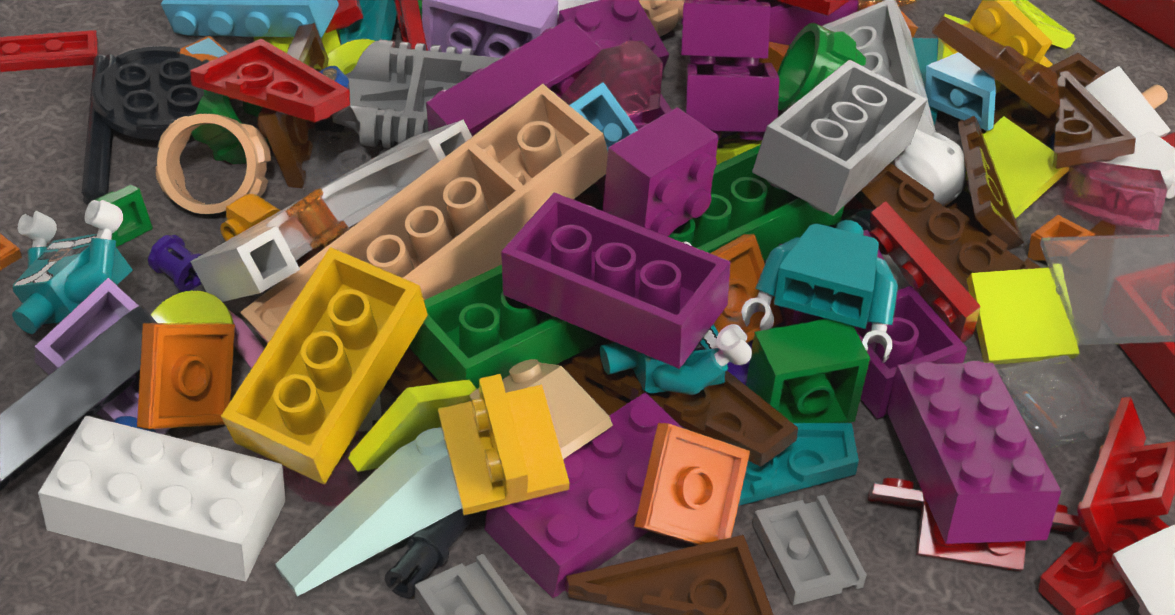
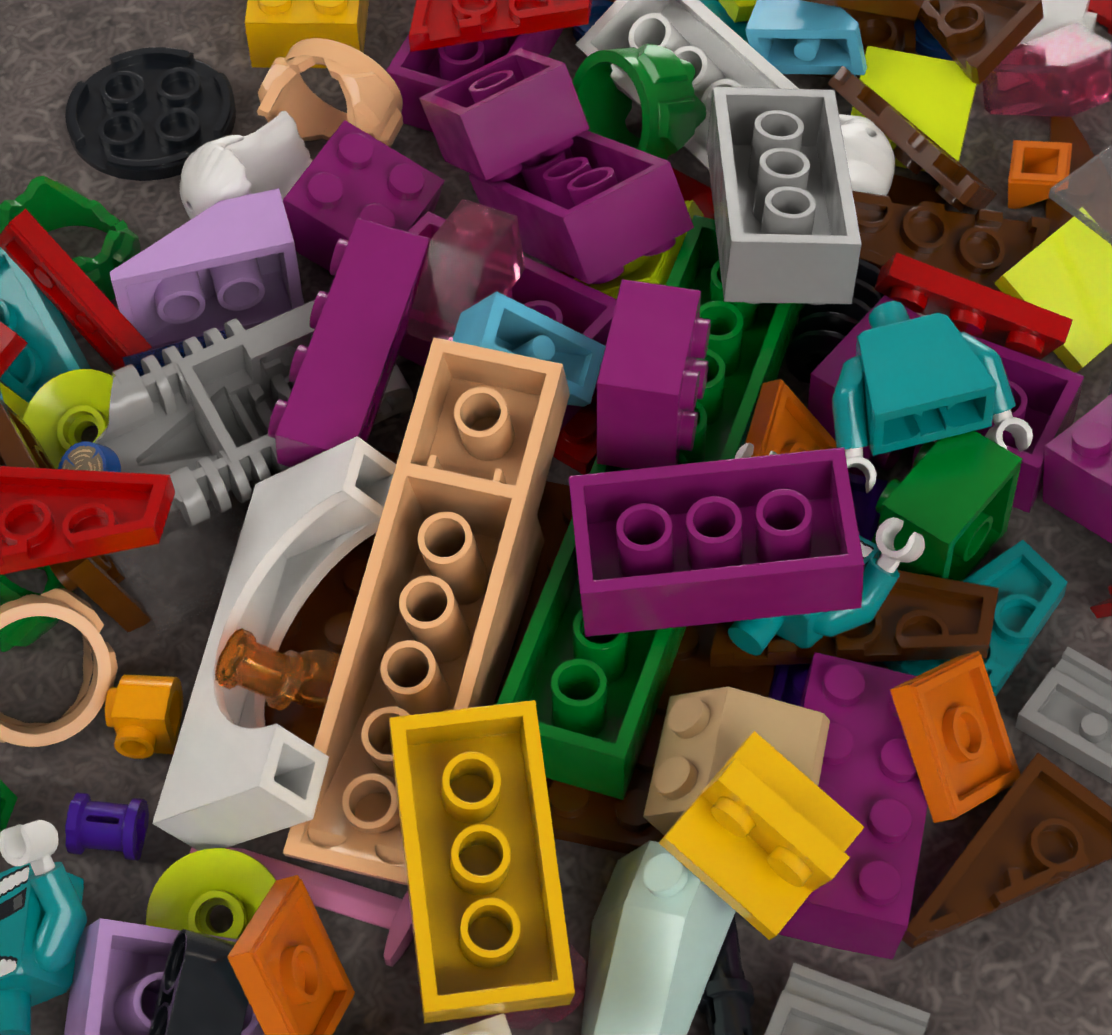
camera: 30 degrees left, 10 degrees up
neon yellow tile [348,380,476,472] -> none

